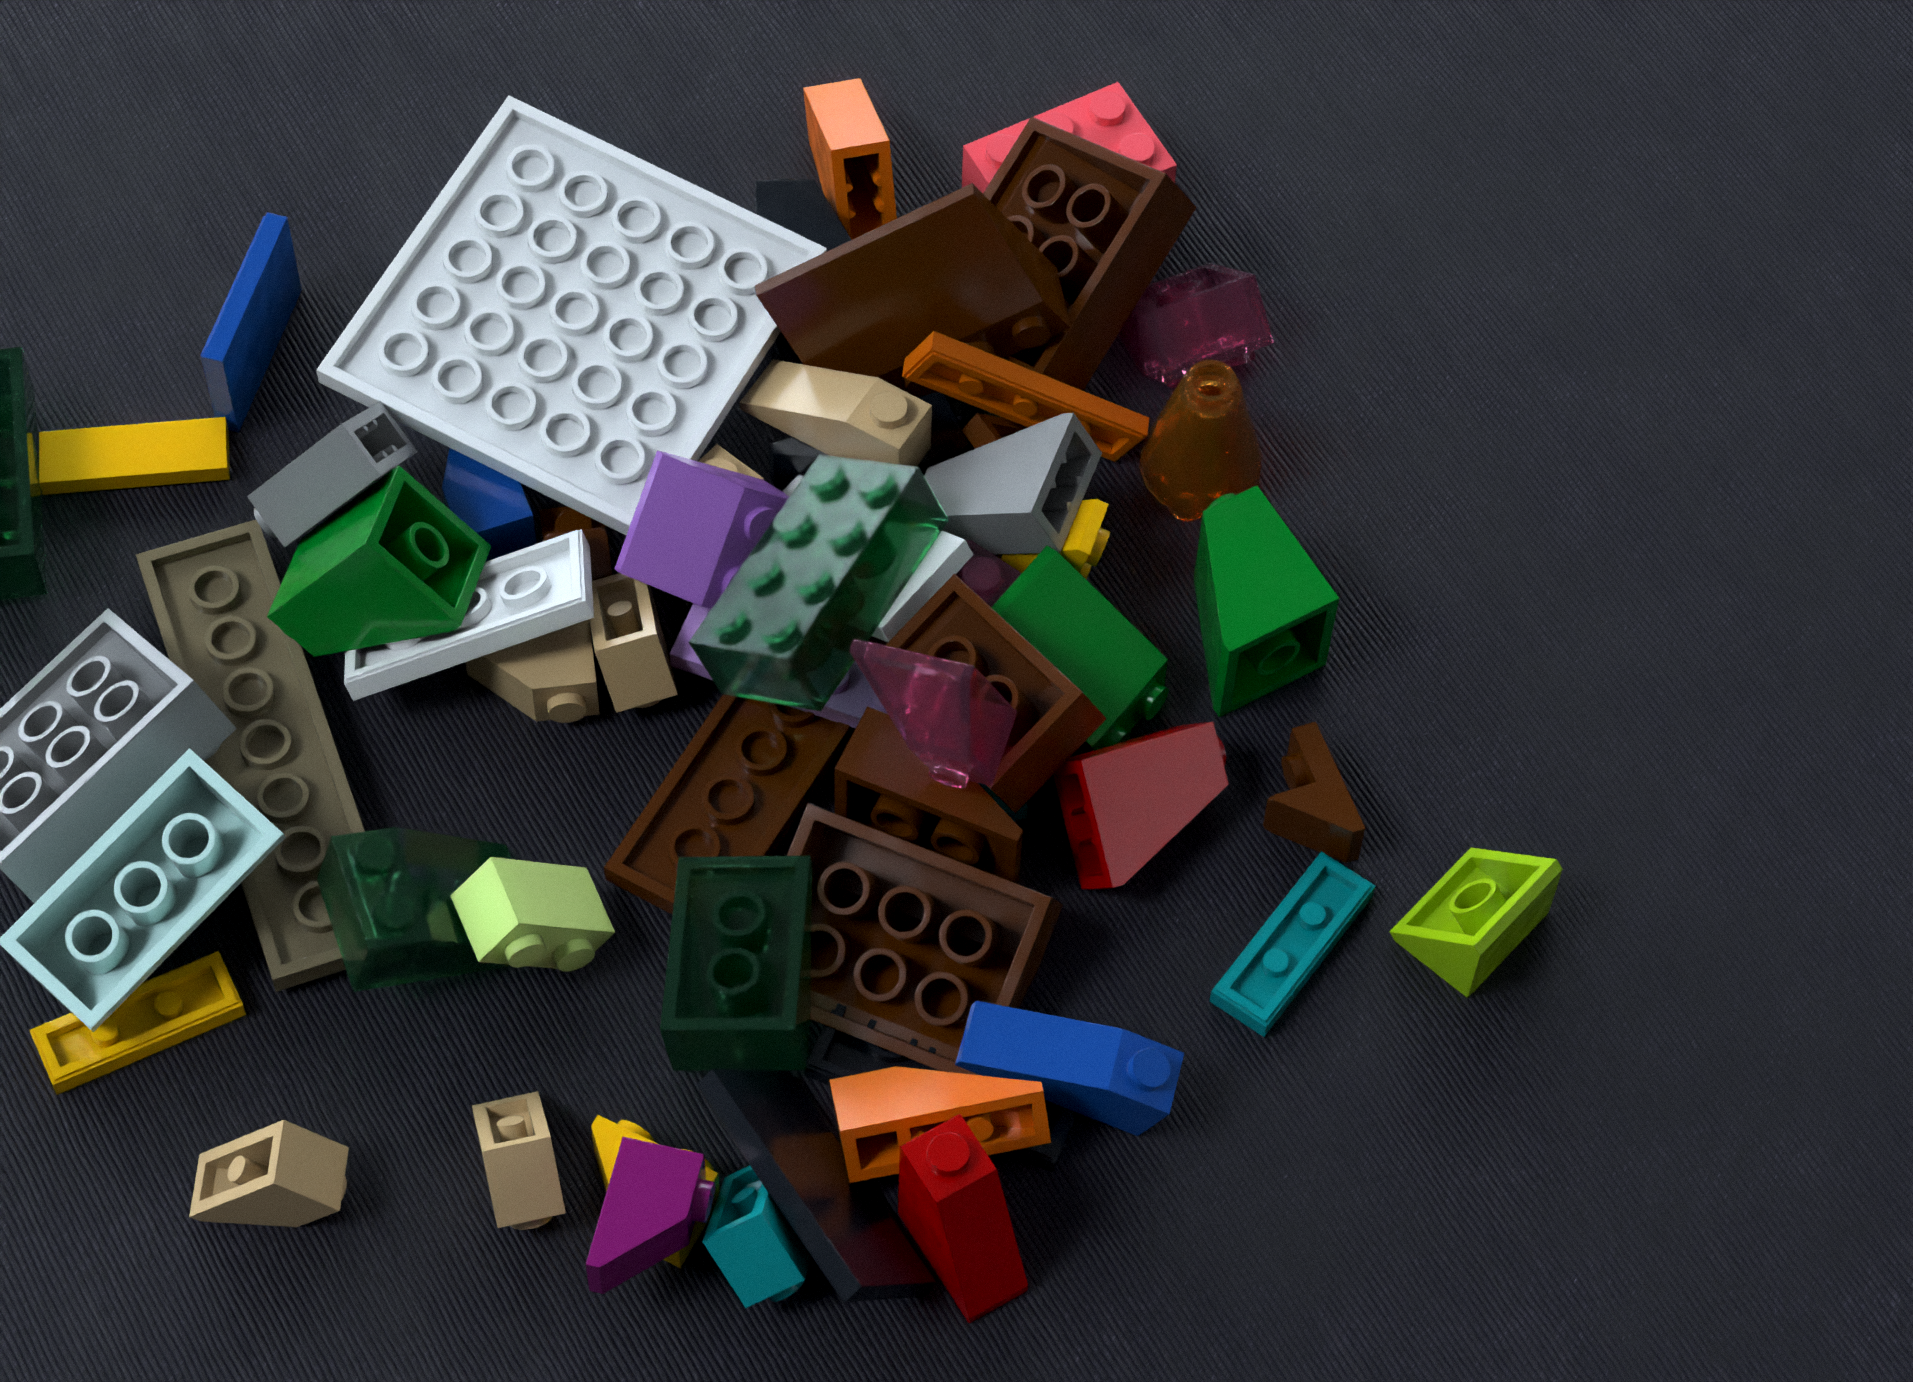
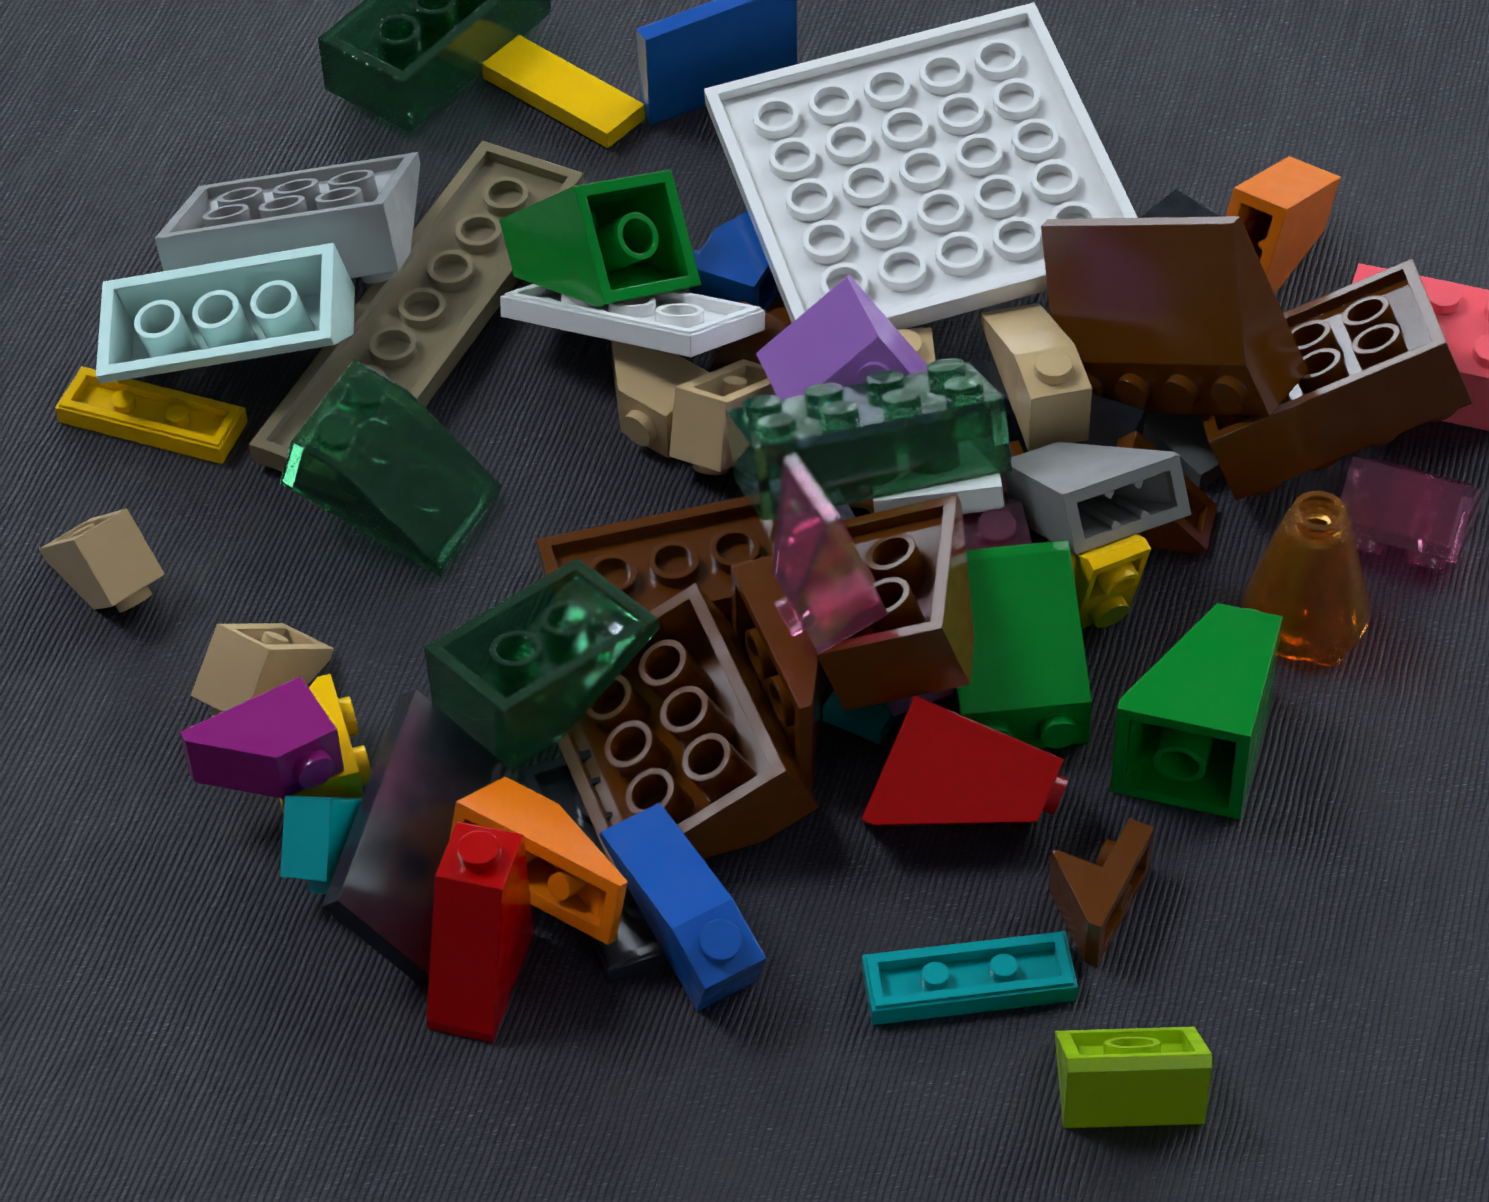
camera: 50 degrees right, 10 degrees down
light grey slope [247,401,418,548] -> none
yellowish green brick [450,857,615,972] -> none
orange tile [902,331,1149,462] -> none

